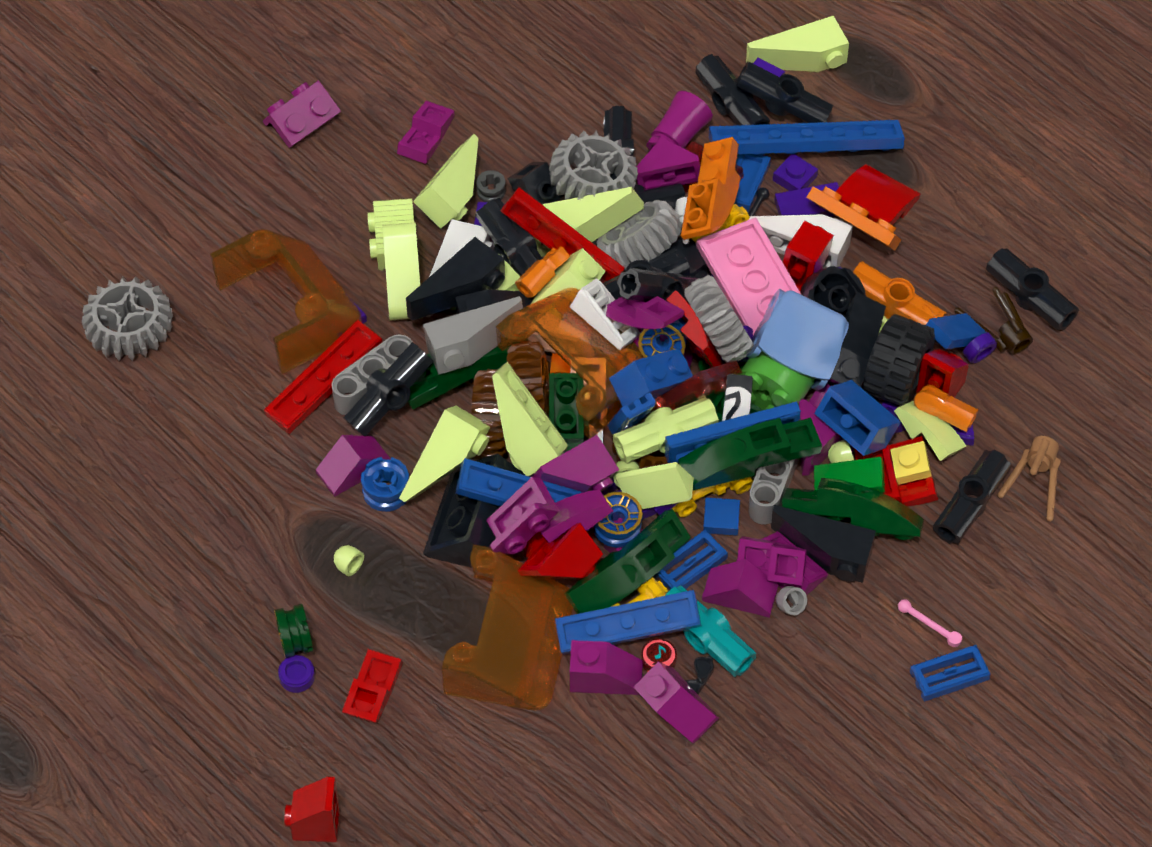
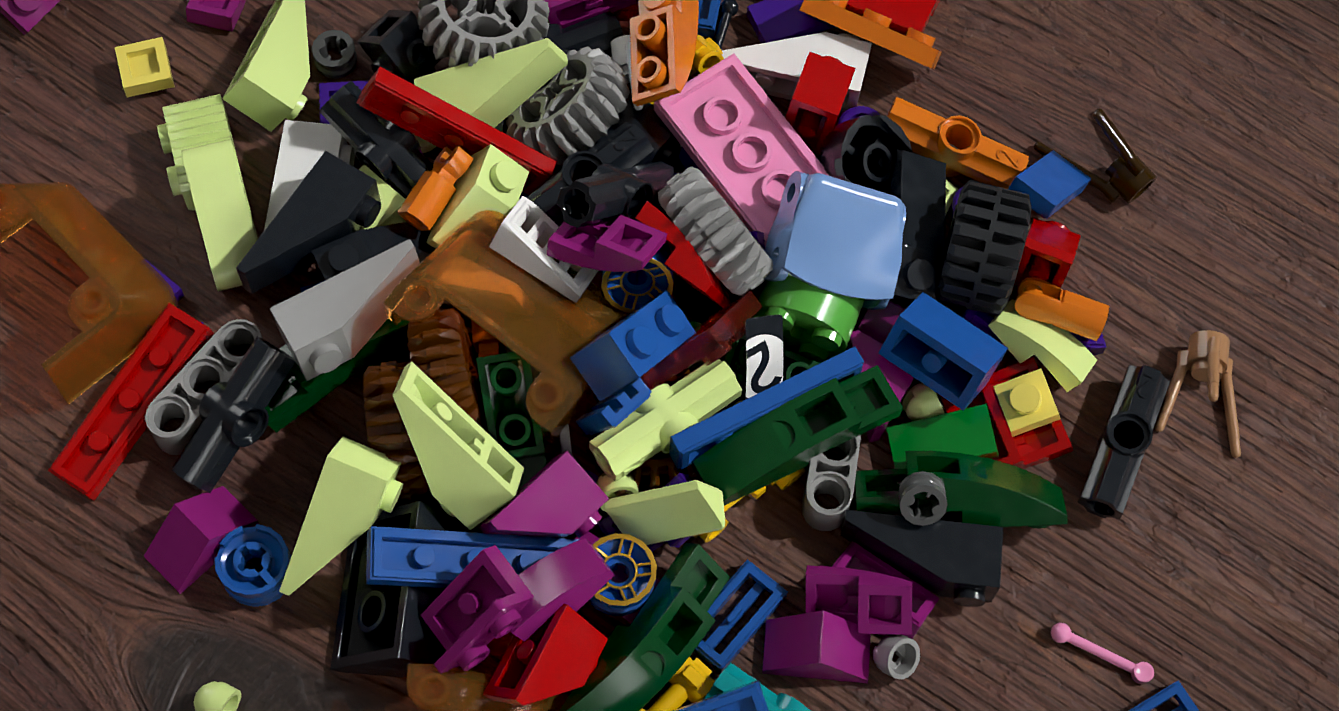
camera: 15 degrees left, 10 degrees up
blue tile [703,497,740,536] -> none
dark purple tile [963,332,997,363] -> none
black piece [986,248,1079,331] -> none
none -> light yellow plate [115,37,175,98]
none -> dark grey bush [898,471,947,526]

